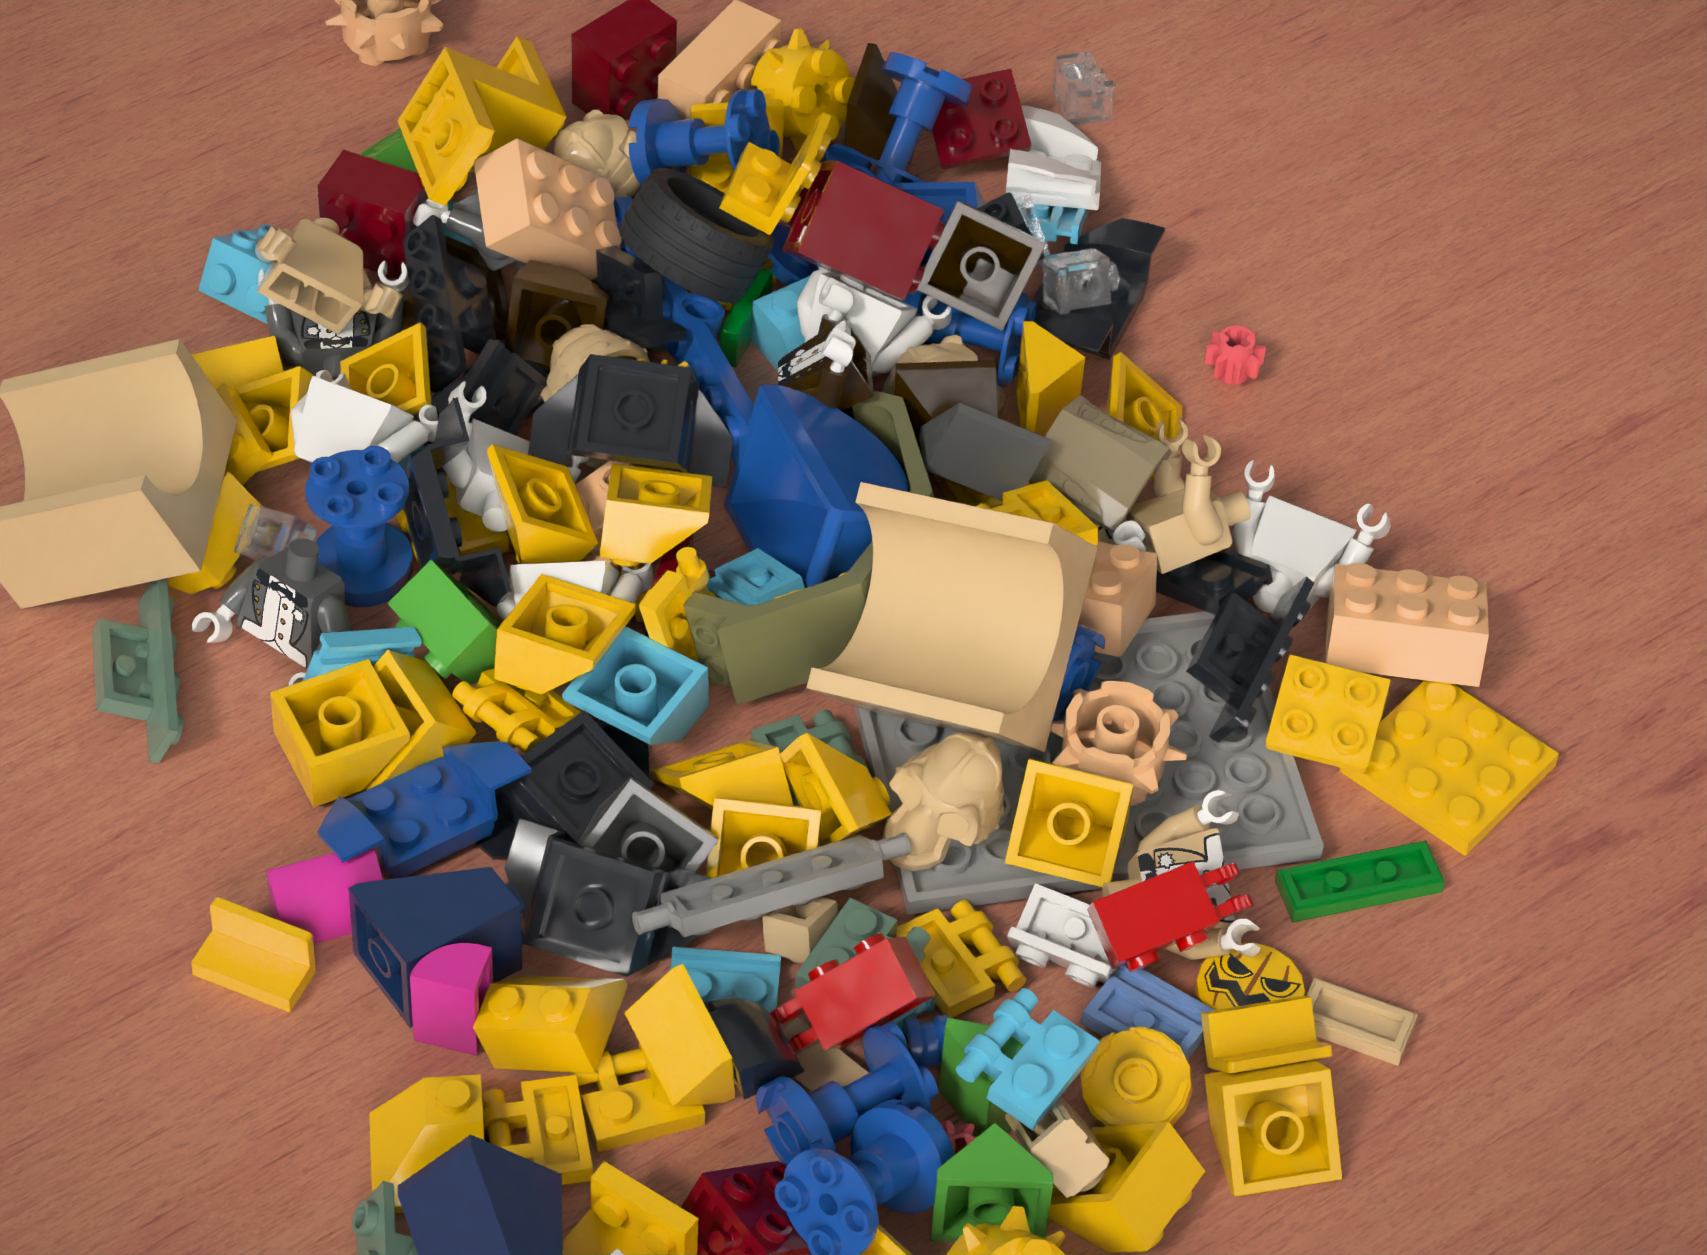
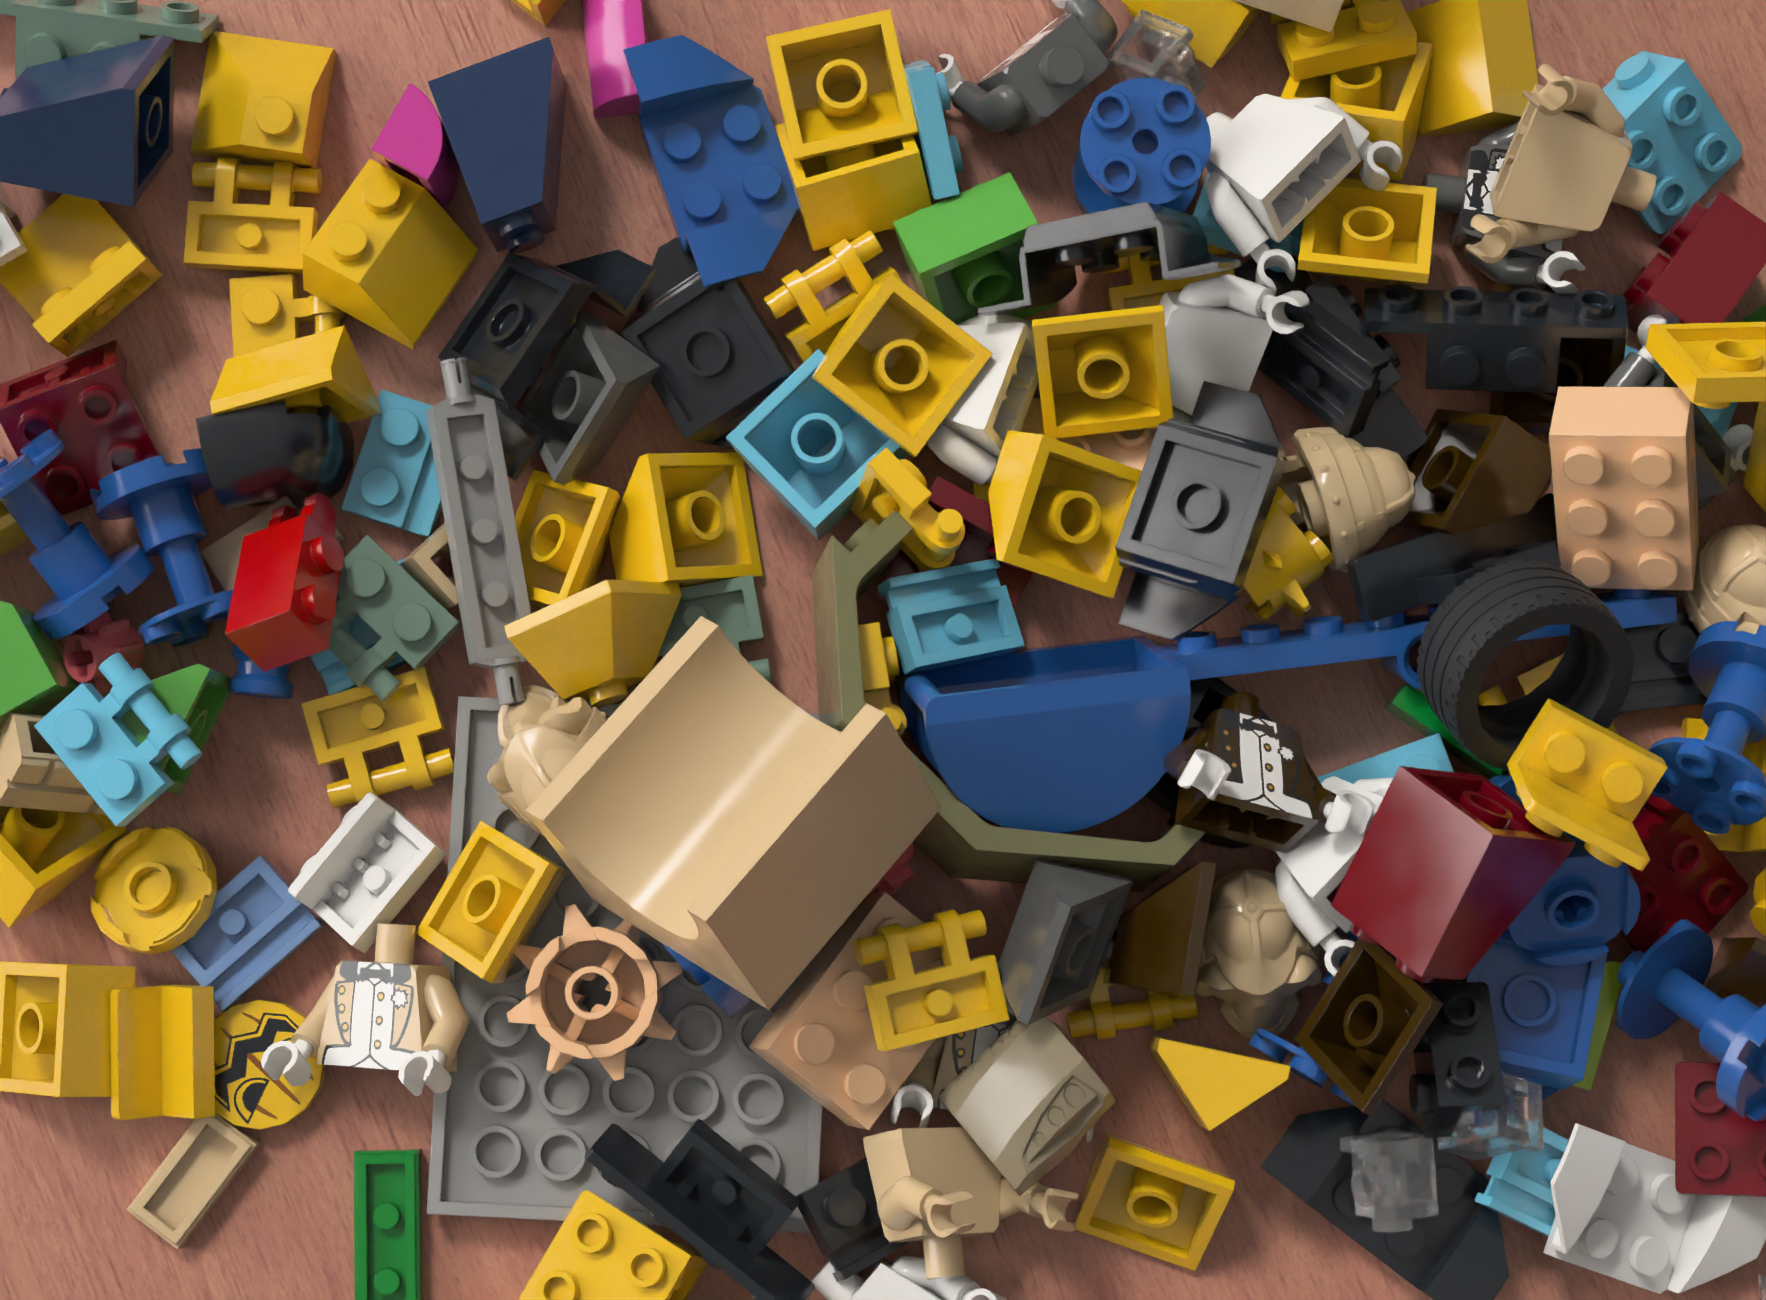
camera: 110 degrees right, 35 degrees up
red hinge [1087,861,1254,973] -> none

